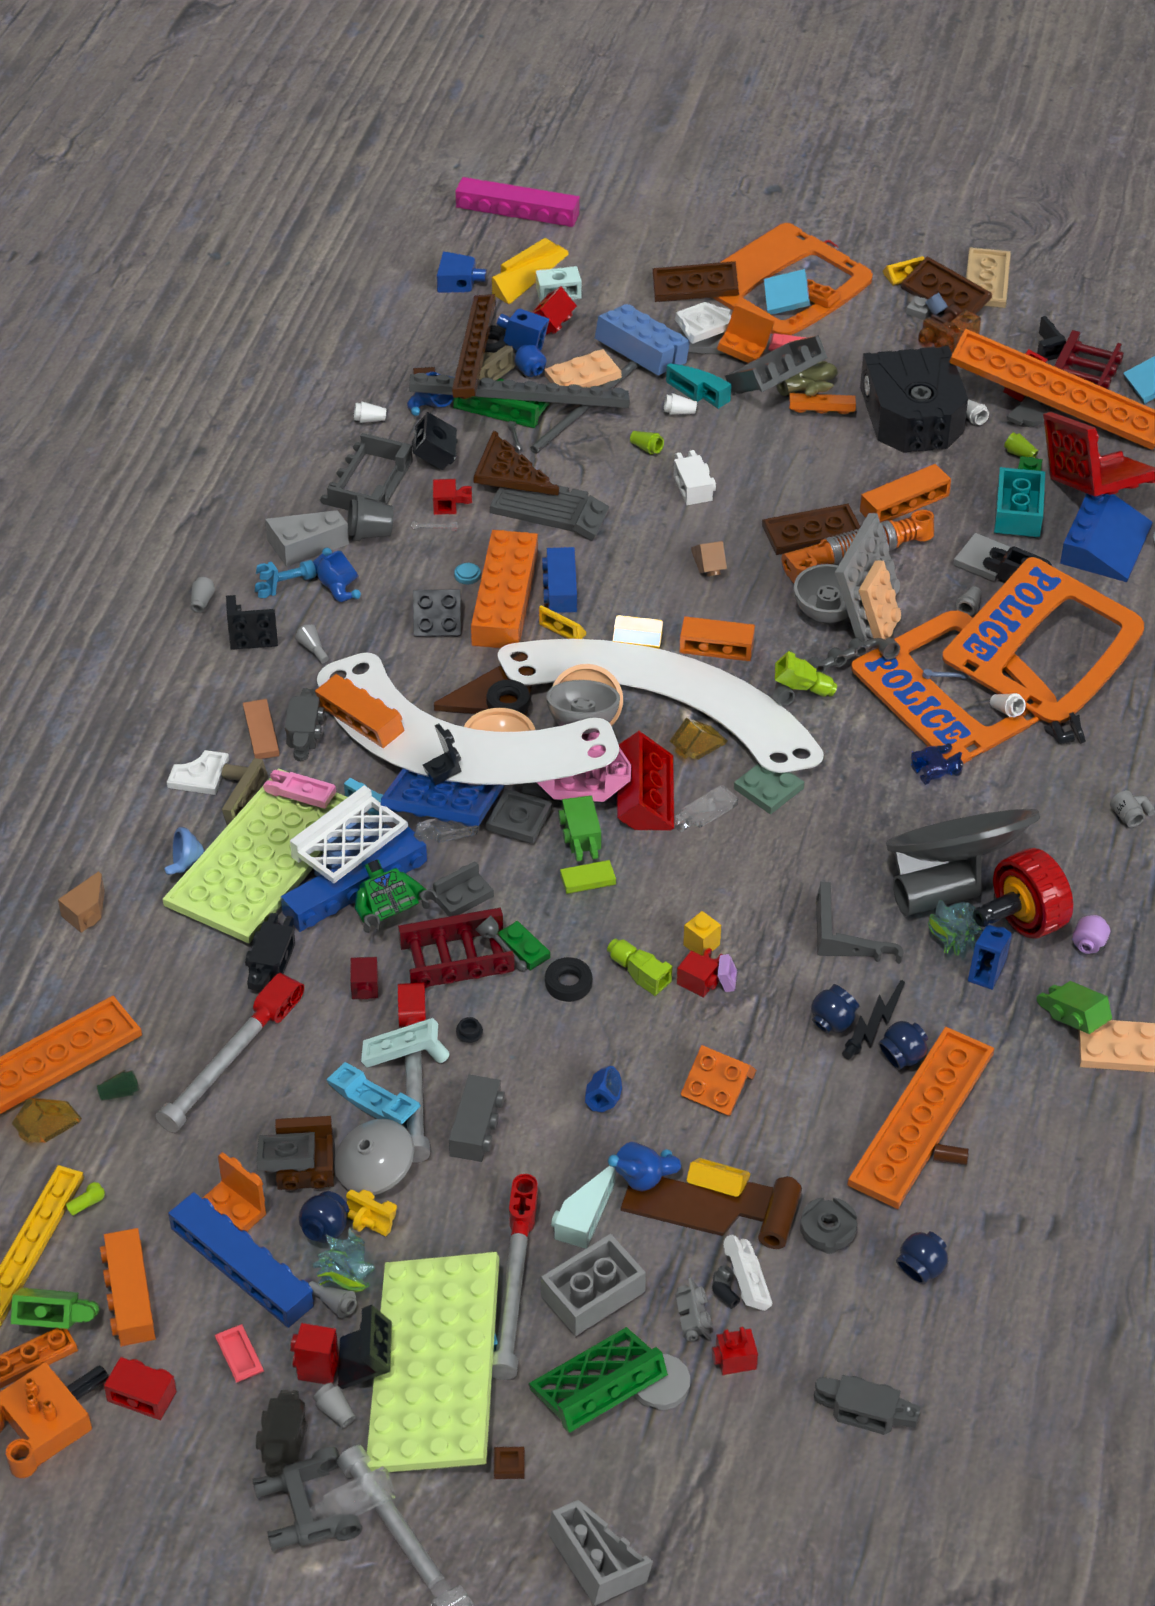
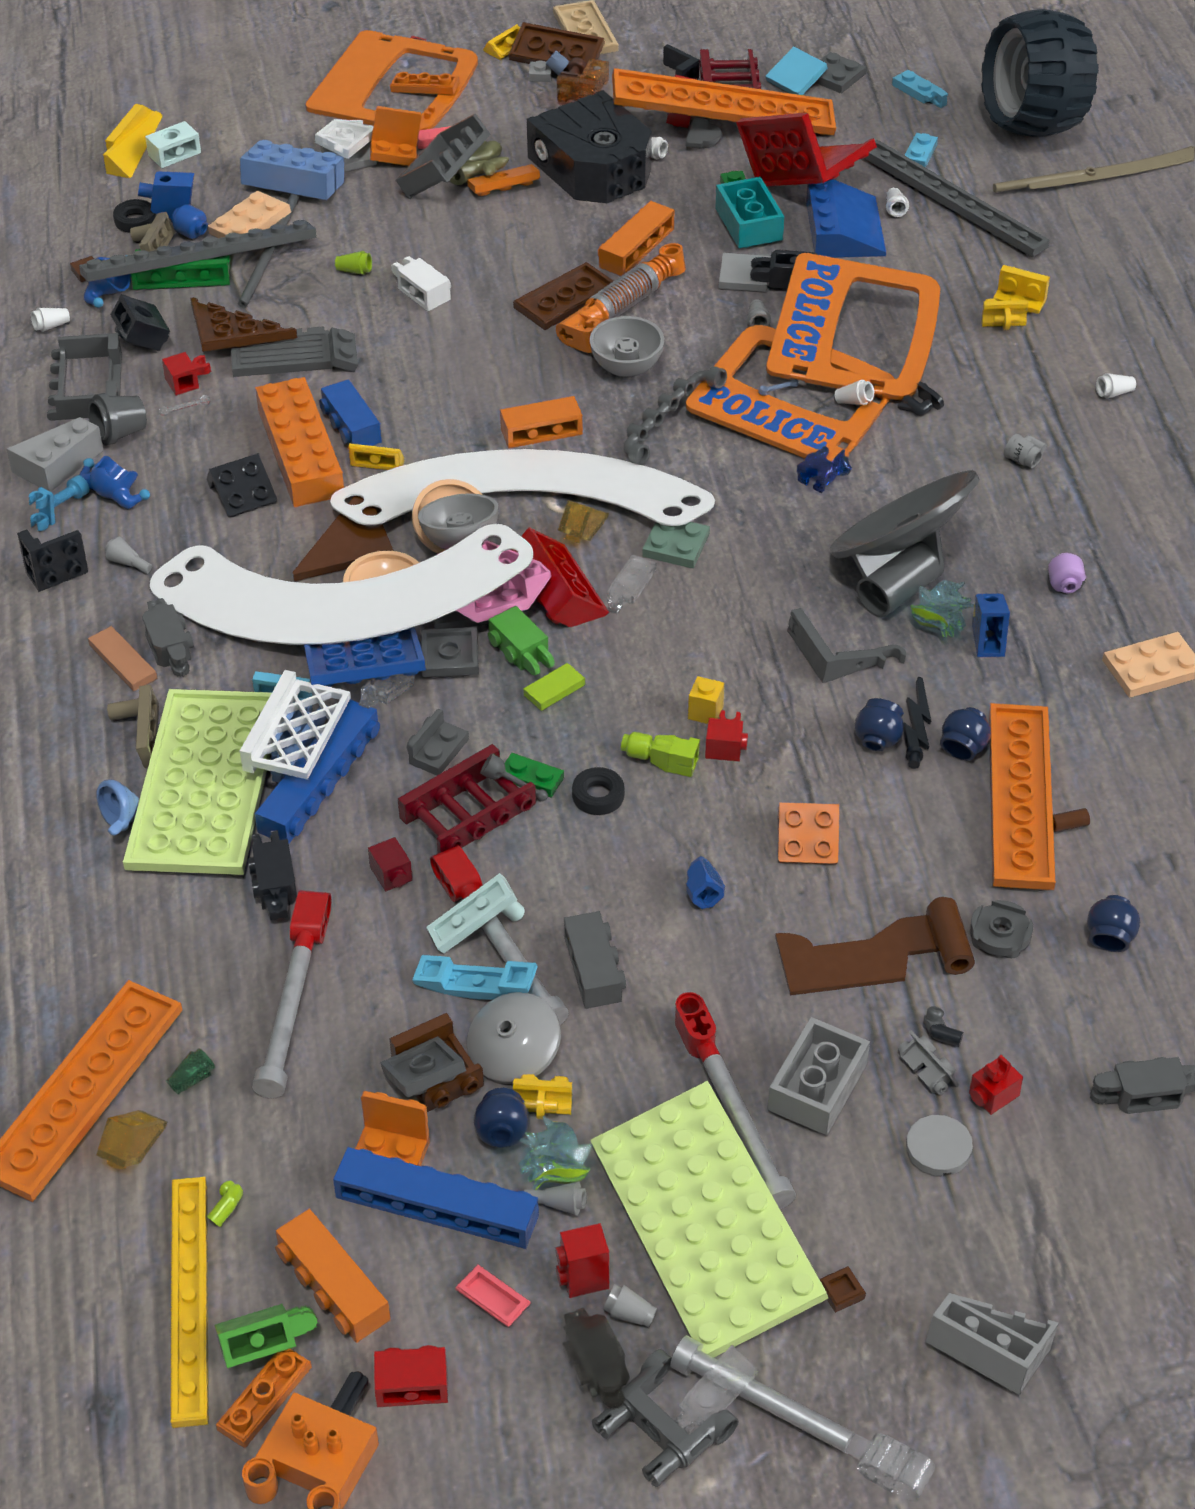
camera: 25 degrees left, 0 degrees up
medium nougat slope [58,871,105,933] -> none
white tile [167,750,229,795] -> none
bright pink hinge [263,770,336,809] -> none
orange brick [315,674,405,748] -> none
black bracket [338,1305,392,1389] -> none
torso [355,859,437,933] -> none
black bracket [423,723,462,785] -> none
blue torso [437,252,487,293] -> none
reddish brown plate [452,294,496,399] -> none
medium azure piece [454,563,481,584] -> none
dark pink brick [455,177,580,227] -> none
black plate [456,1017,483,1043] -> none
black tyre [486,680,530,714] -> none
flat silver hinge [508,421,522,452] -> none
green fence [528,1327,668,1433] -> none
red brick [531,286,577,335] -> none
light aqua slope [551,1166,616,1249] -> none
blue piece [608,1142,682,1191] -> none
slope [613,615,663,649] -> none
reddish brown tile [652,261,739,302] -> none
white cone [664,393,697,415] -> none
teal slope [666,363,732,409] -> none
yellow slope [687,1157,751,1197] -> none
medium nougat slope [691,541,727,577] -> none
lavender tile [718,954,737,992] -> none
white hinge [723,1235,773,1311] -> none
medium azure tile [764,269,810,315] -> none
lime piece [775,651,837,697] -> none
light grey piece [835,513,900,642] -> none
light nougat plate [859,560,901,639] -> none
red wheel [973,848,1073,939] -> none
lime cone [1004,432,1039,458] -> none
bright green hinge [1036,981,1112,1034] -> none

